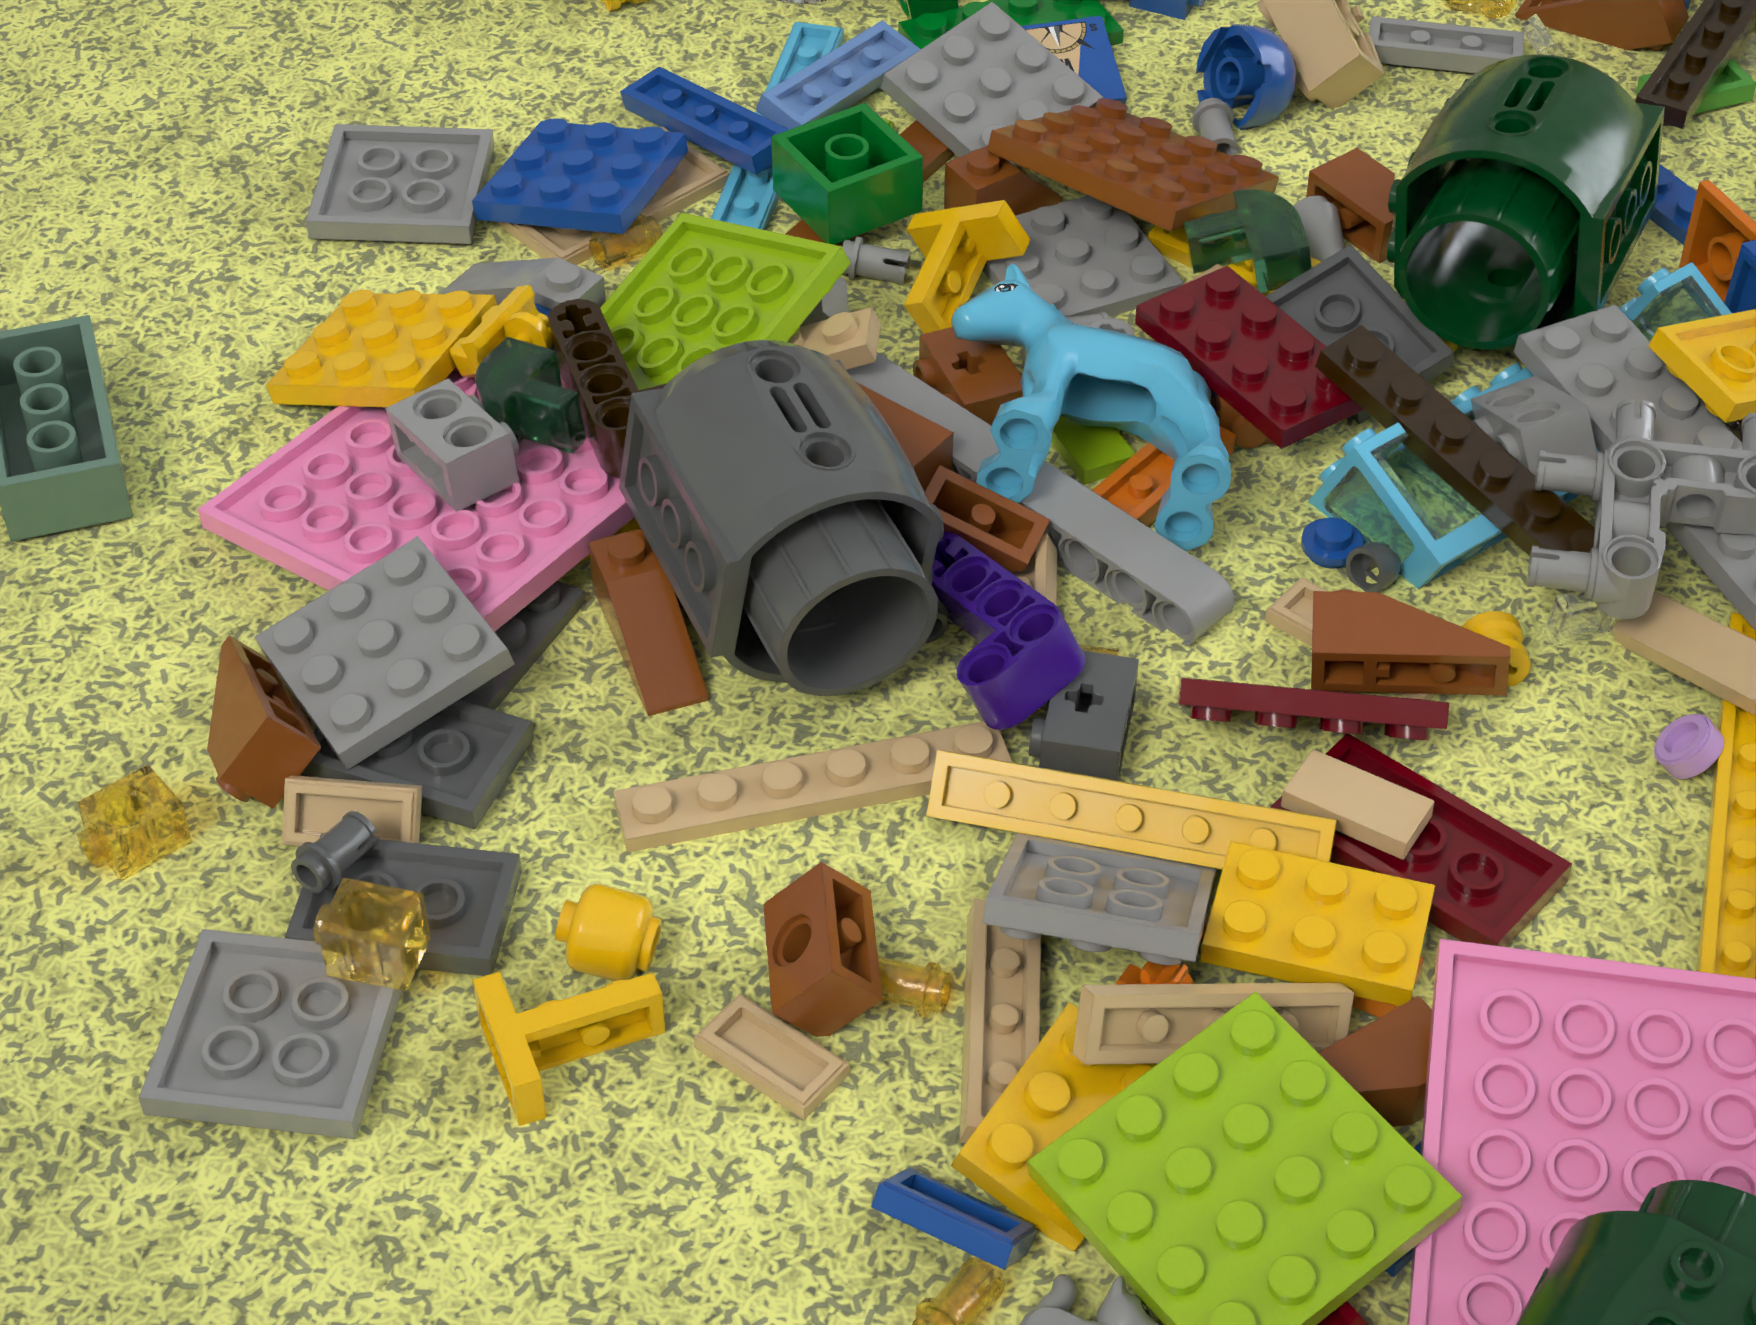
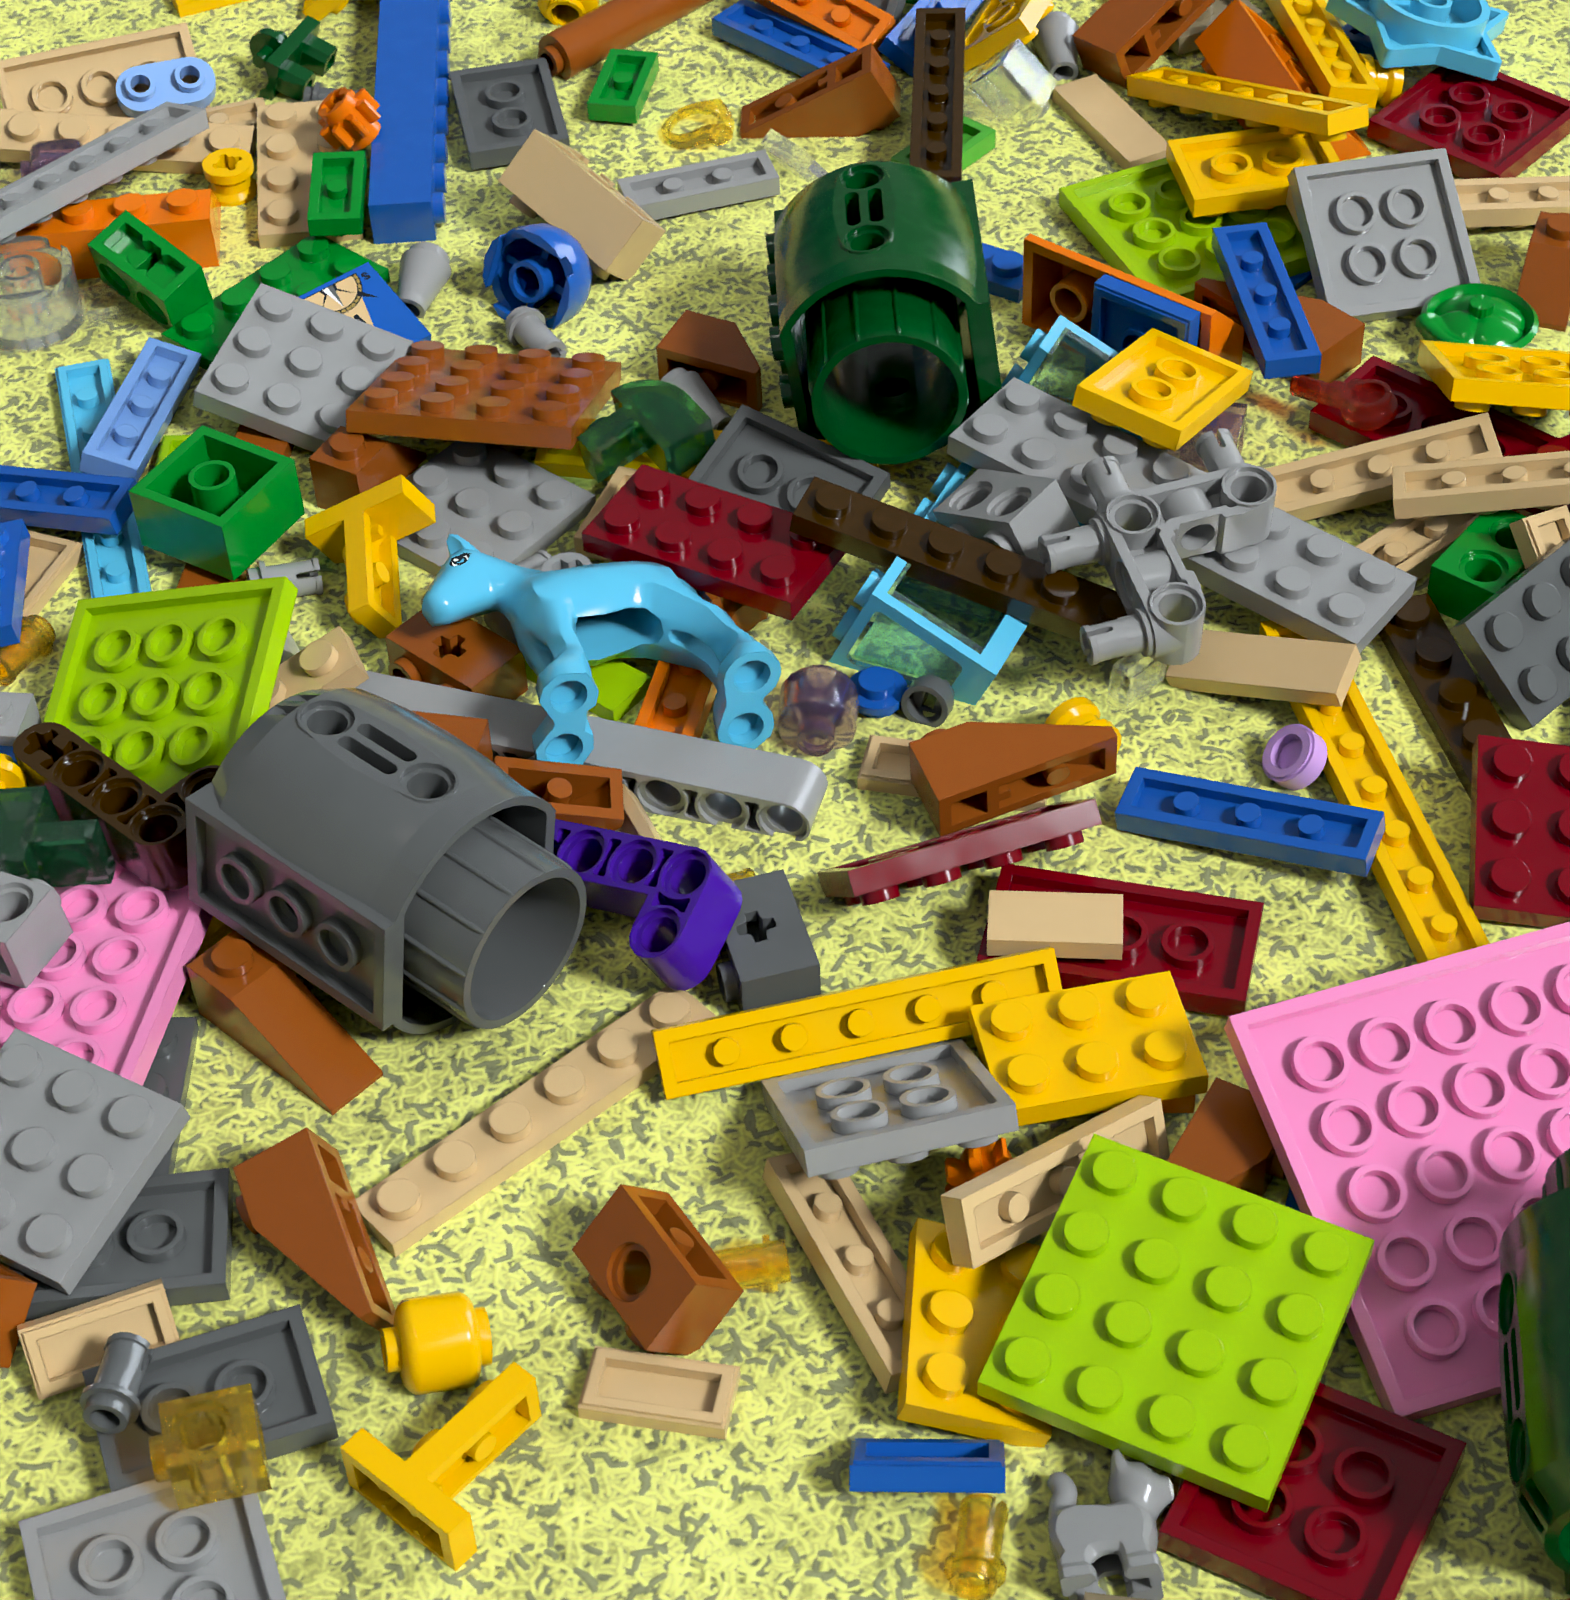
camera: 25 degrees left, 0 degrees up
none -> dark orange slope [233,1127,395,1332]
none -> light grey cone [397,242,452,318]
none -> head [777,665,859,756]
none -> blue plate [1114,767,1385,877]

